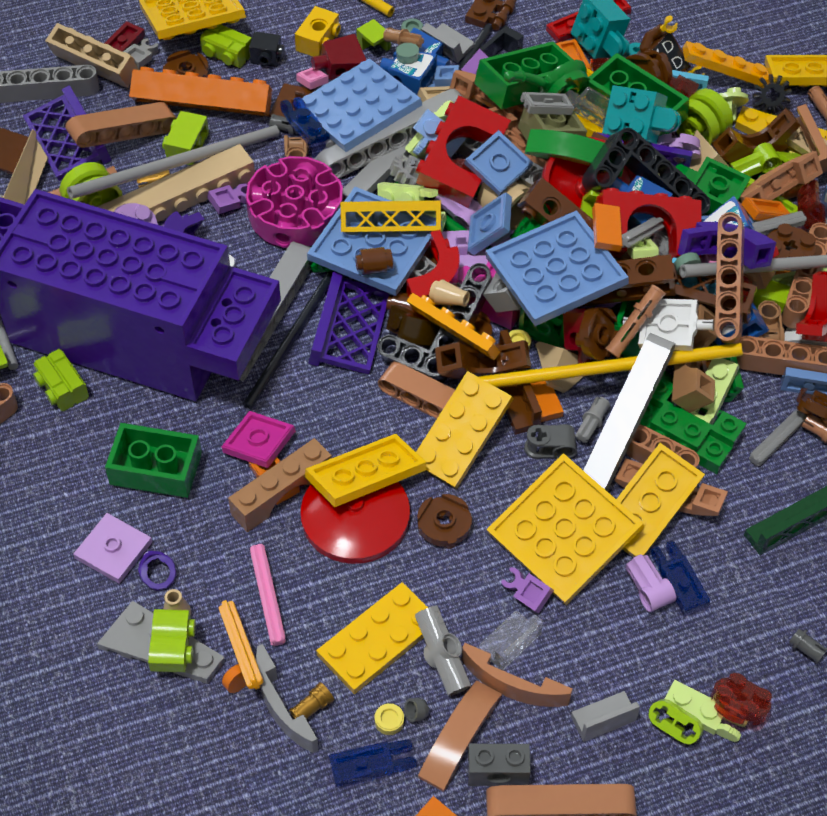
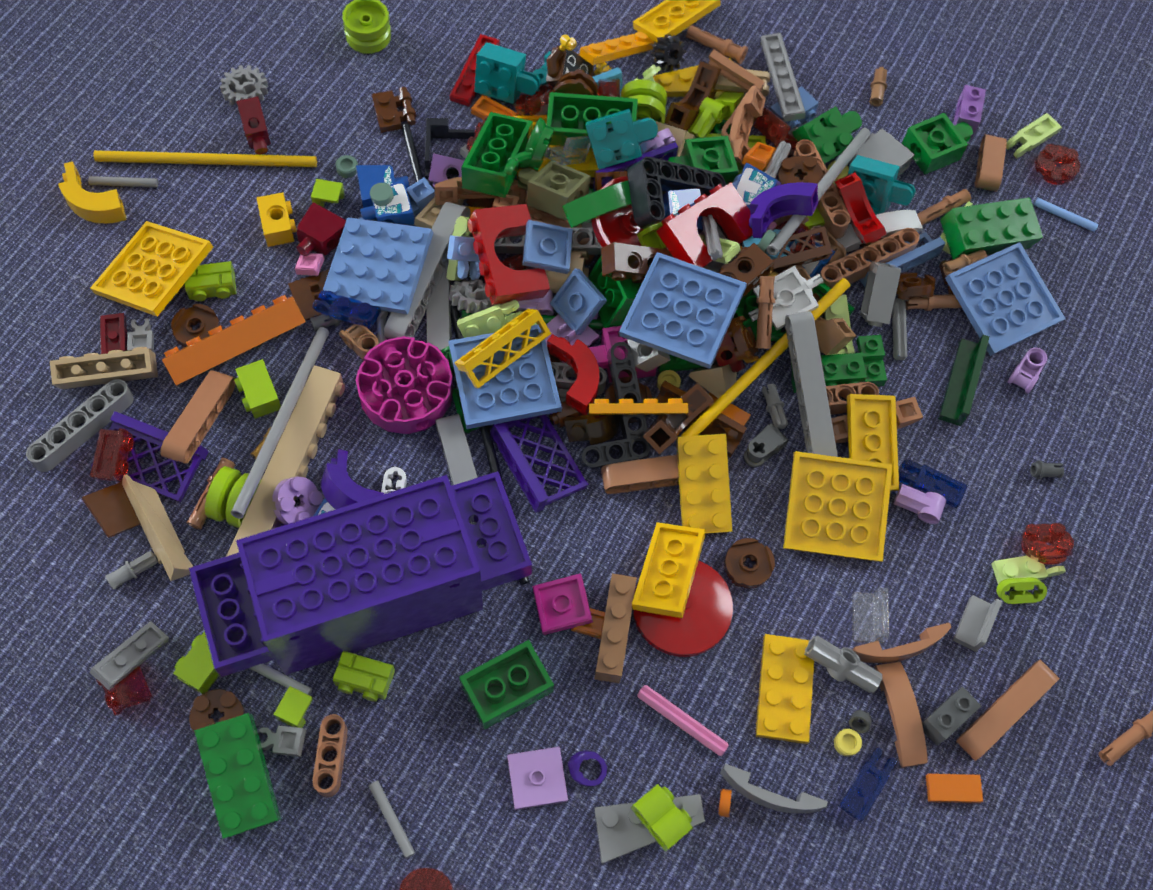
camera: 45 degrees left, 10 degrees up
tan cone [163,589,191,615] -> none
medium lavender plate [207,183,247,214] -> none
light orange axle [219,600,263,690] -> none
black brick [249,31,285,67] -> none
pearl gold pin [289,682,334,719] -> none
reddish brown brick [355,247,393,275] -> none
medium nougat axle [383,27,424,48] -> none
light grey panel [421,23,475,63] -> none
tan cone [429,279,470,307] -> none
medium lavender plate [501,567,554,614] -> none
light grey tile [520,92,574,115] -> none
orange tile [592,203,622,252] -> none
nougat beam [715,212,745,344] -> none
none -> clear red bracket [90,428,134,482]
none -> light grey window [860,261,901,327]

